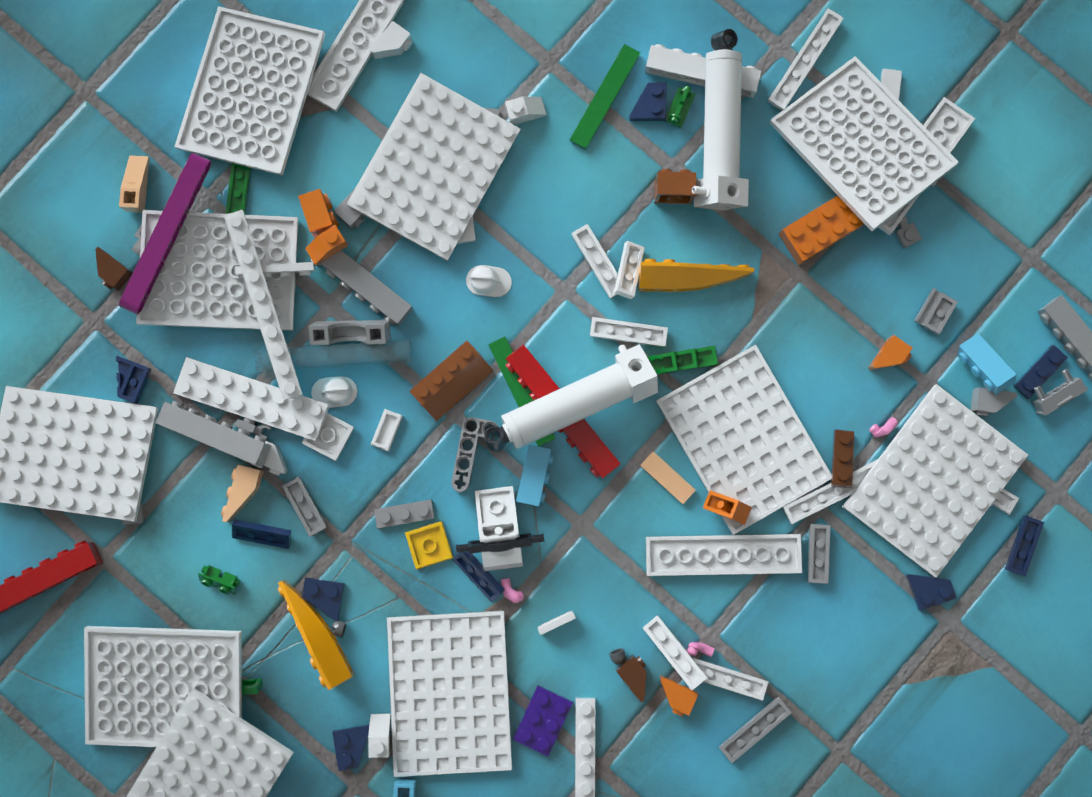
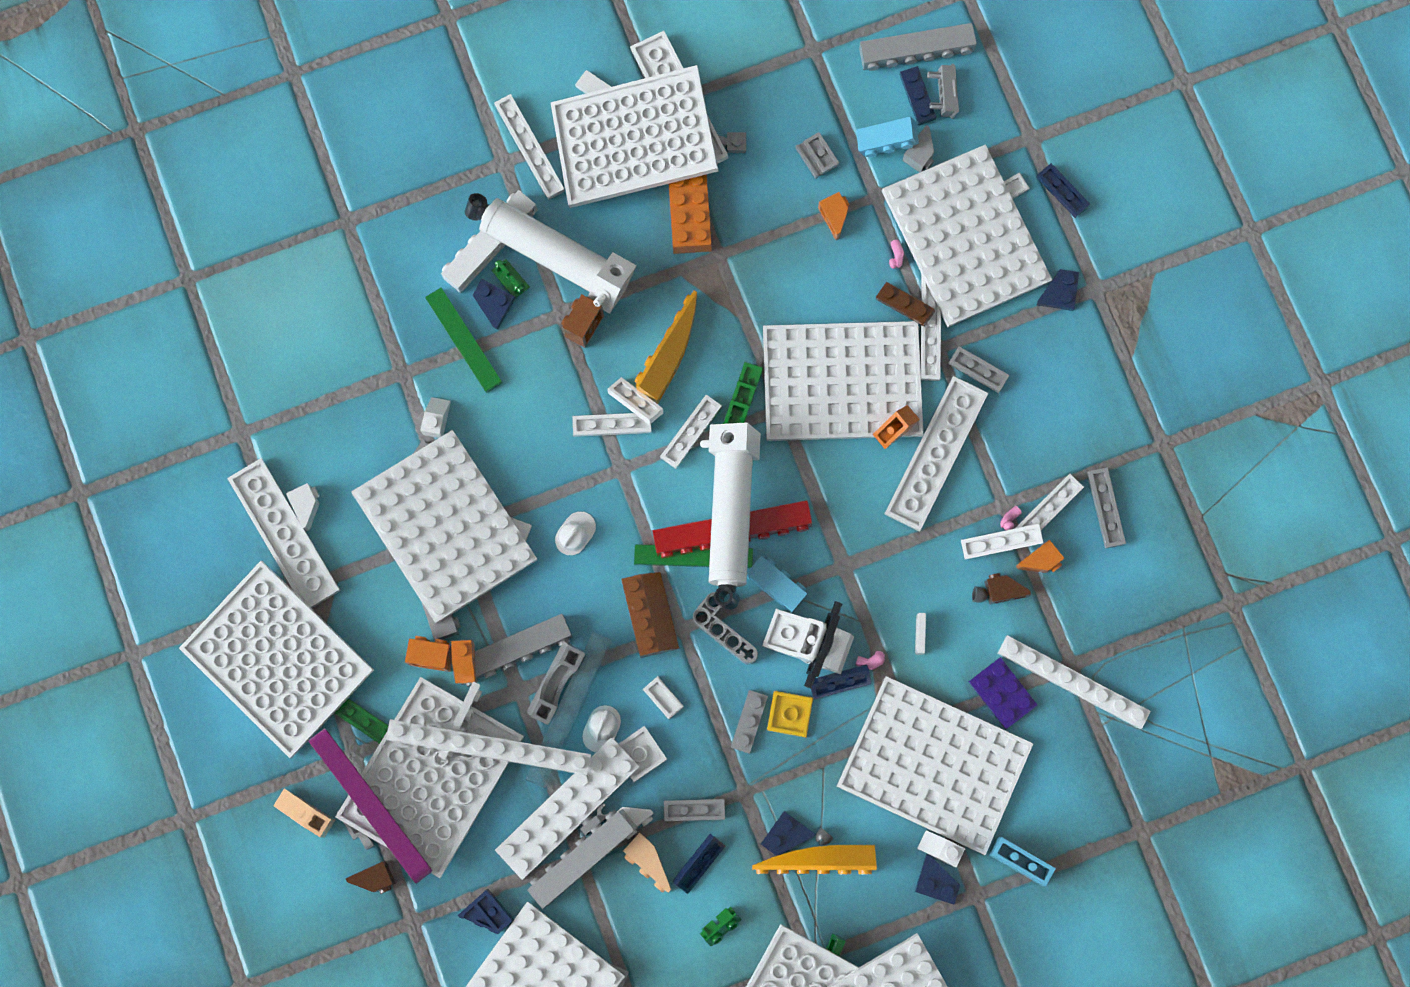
camera: 55 degrees left, 5 degrees down
light nougat tile [640,452,696,504] -> none

